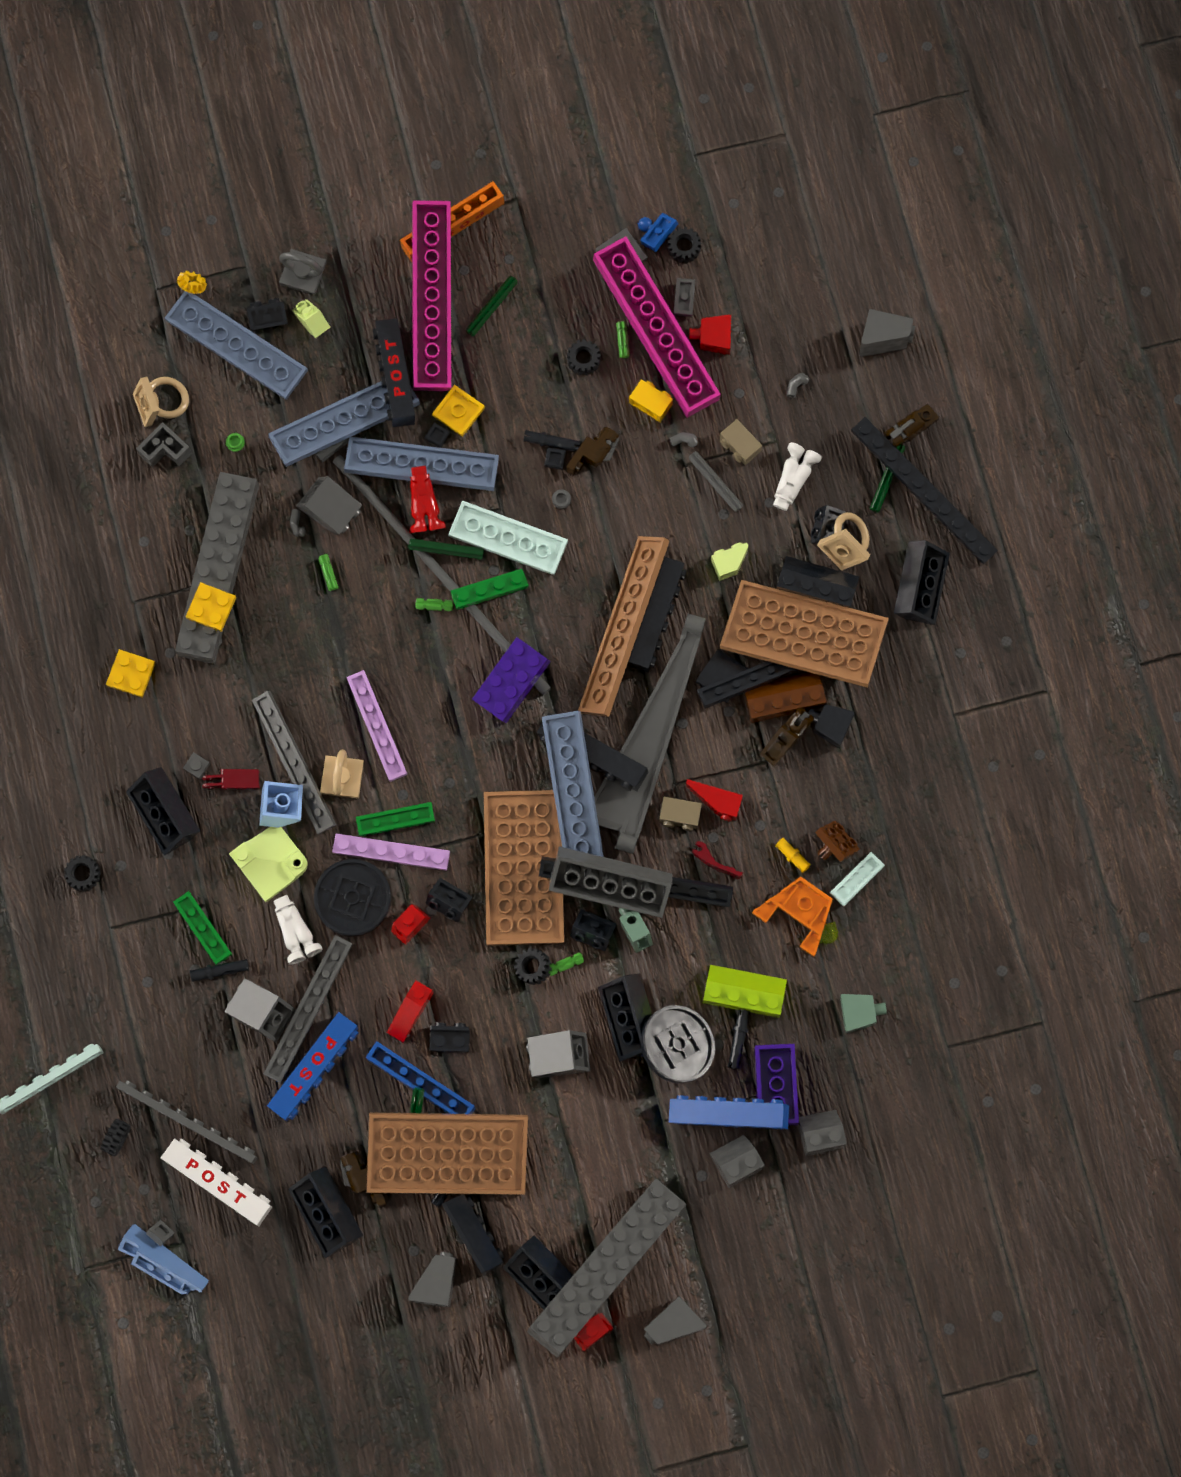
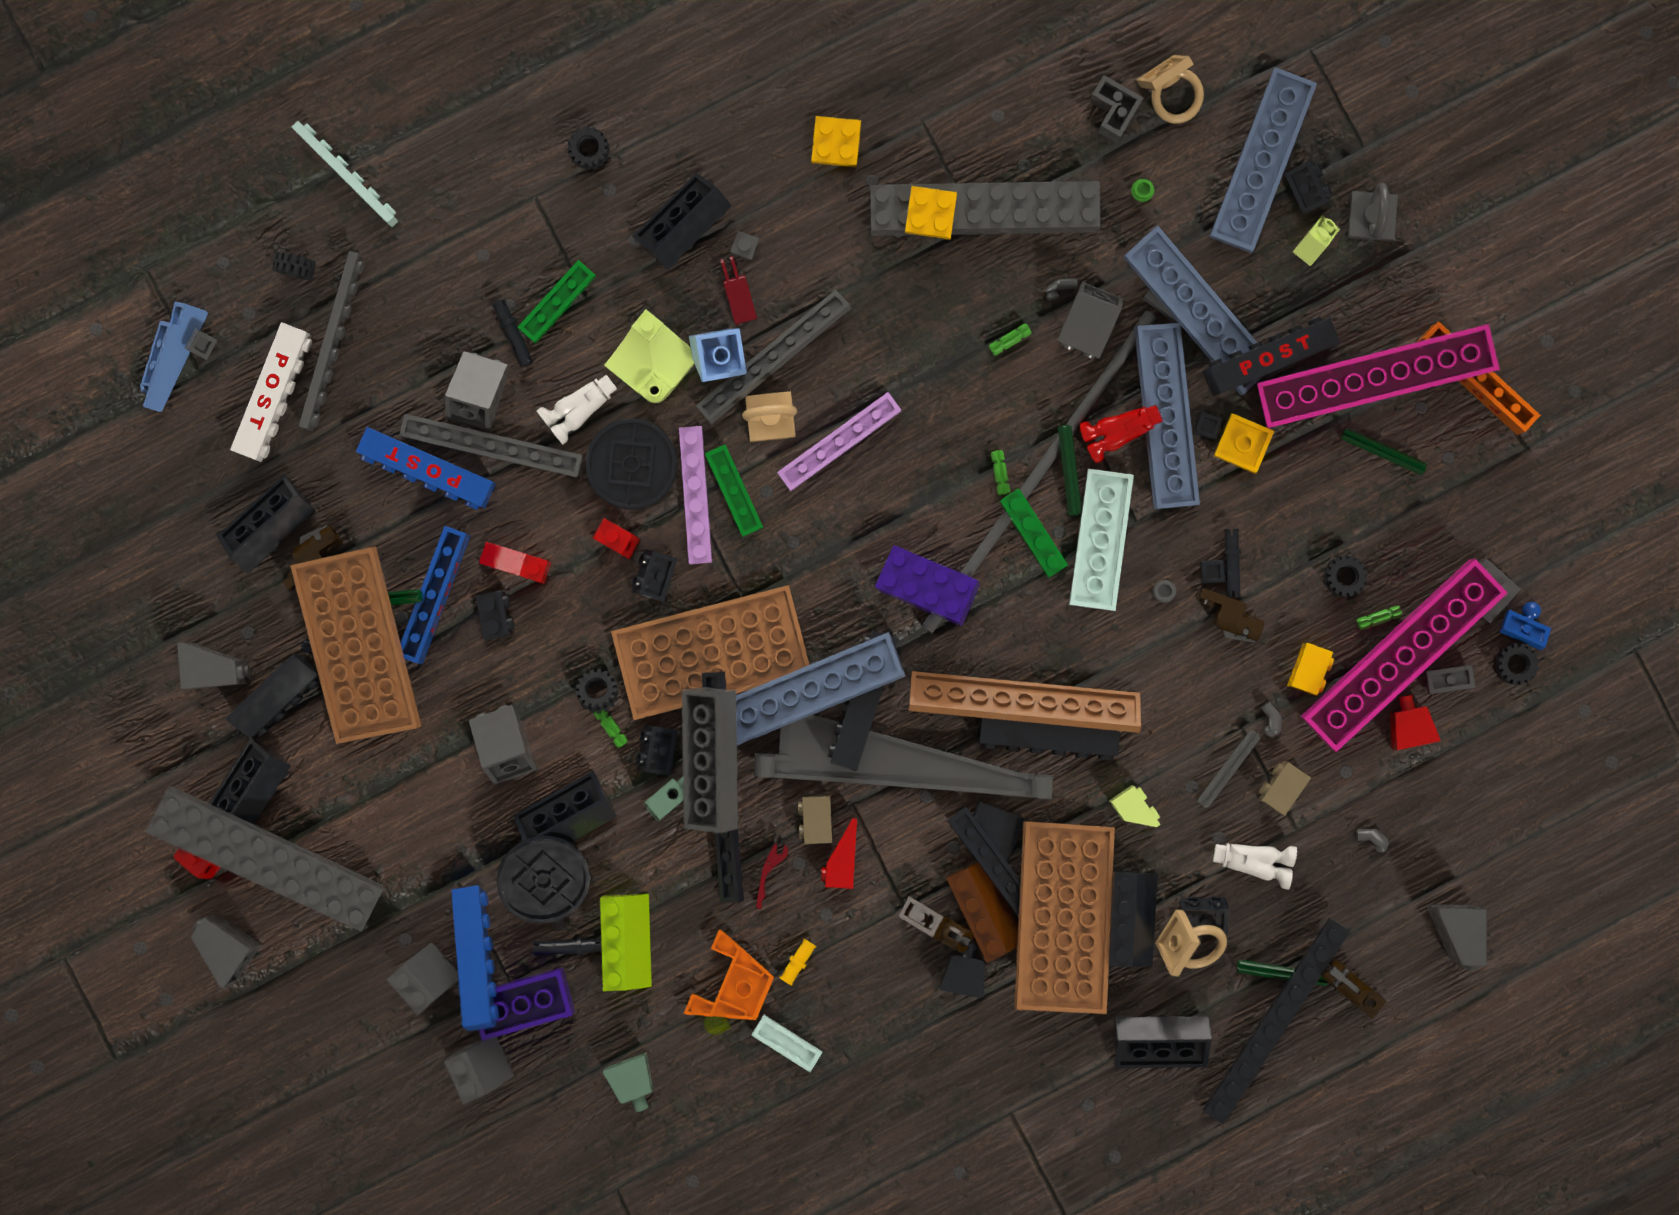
camera: 75 degrees right, 10 degrees up
yellow gear [177,270,207,294] -> none
reddish brown plate [815,820,860,862] -> none

